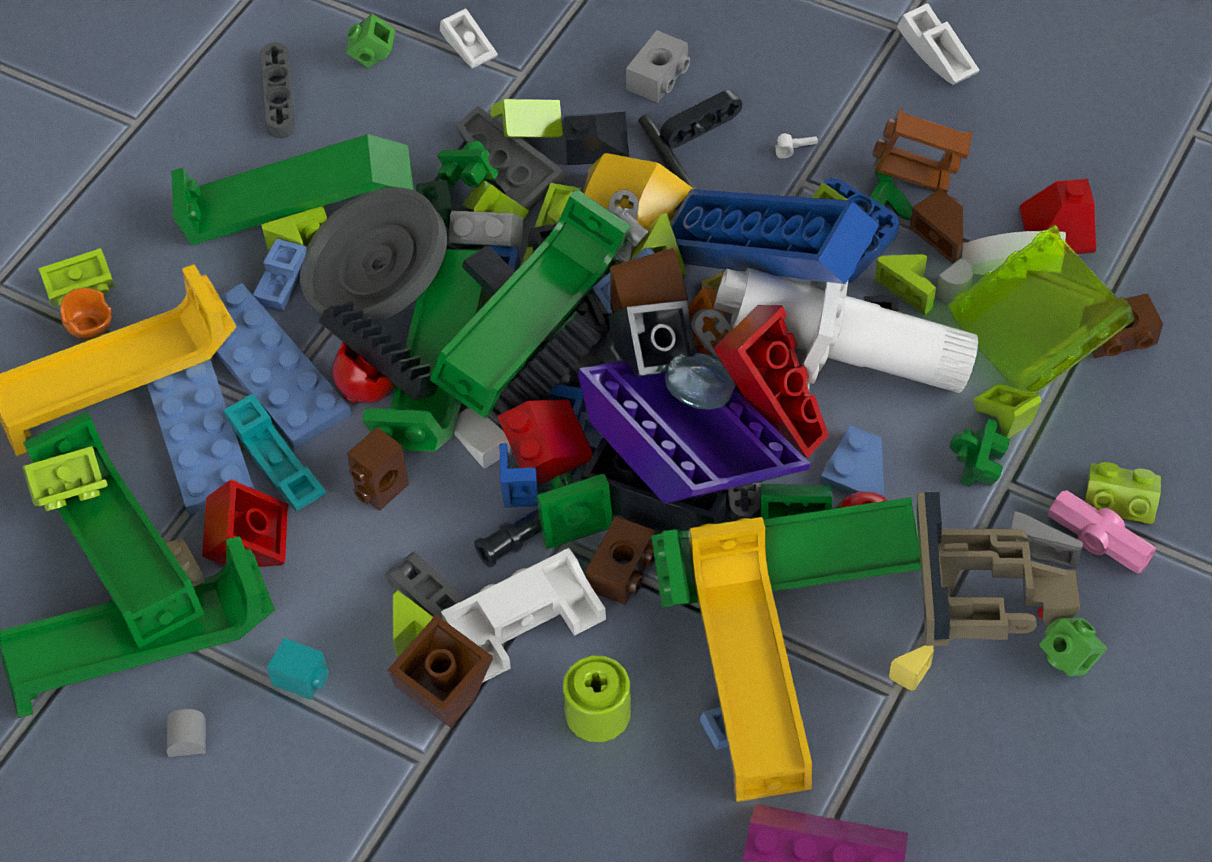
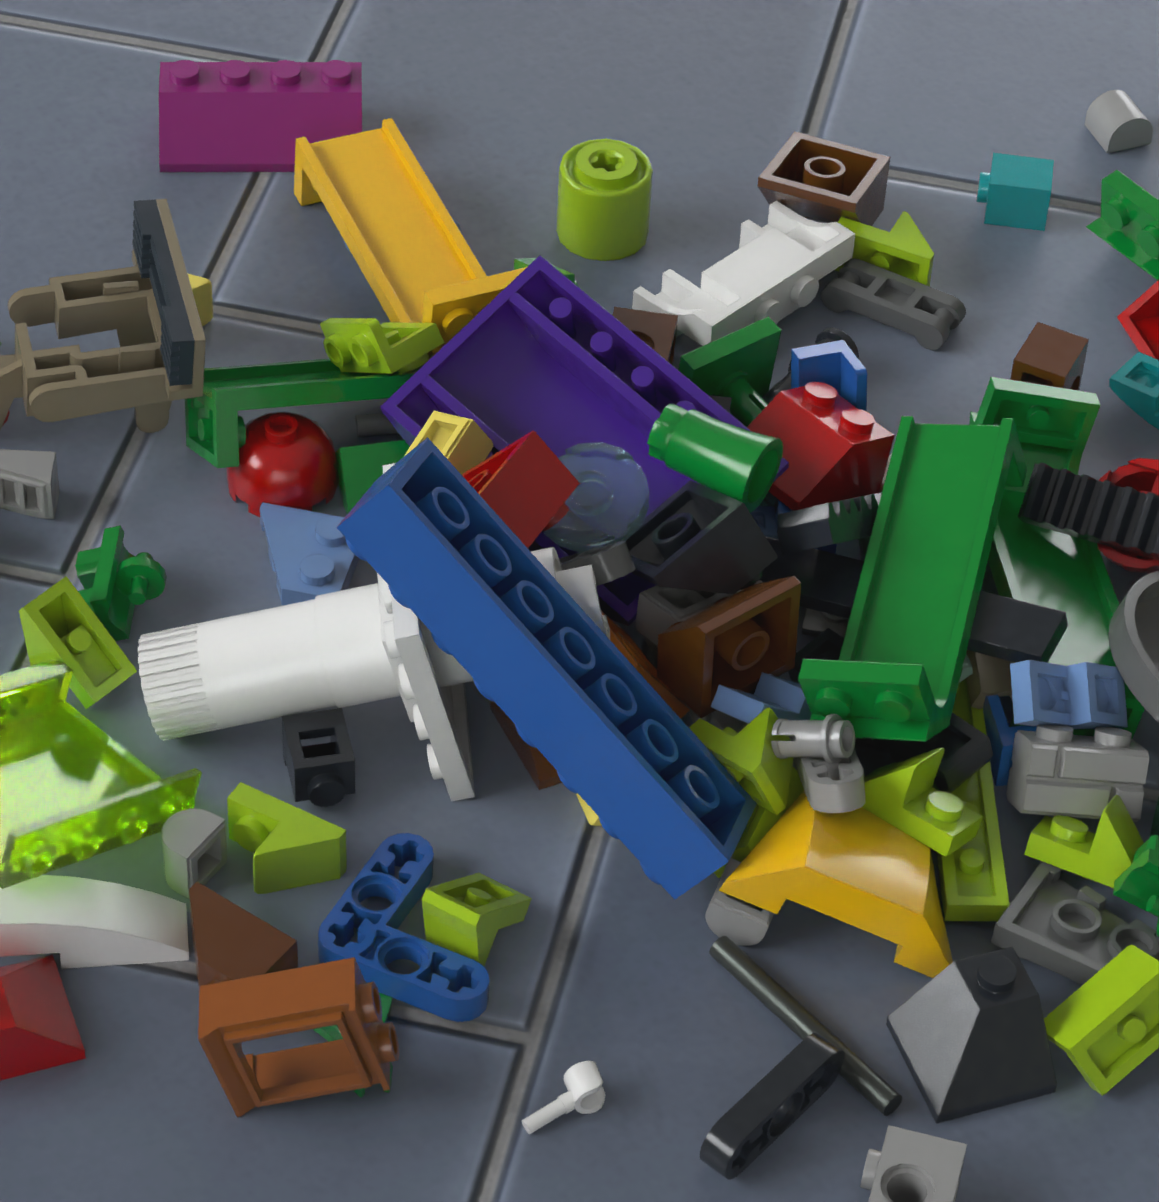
camera: 160 degrees right, 10 degrees down
none -> lime bracket [320,318,444,374]
none -> light yellow slope [405,411,493,474]
none -> green plant [647,404,783,513]
none -> medium blue slope [1010,660,1128,729]

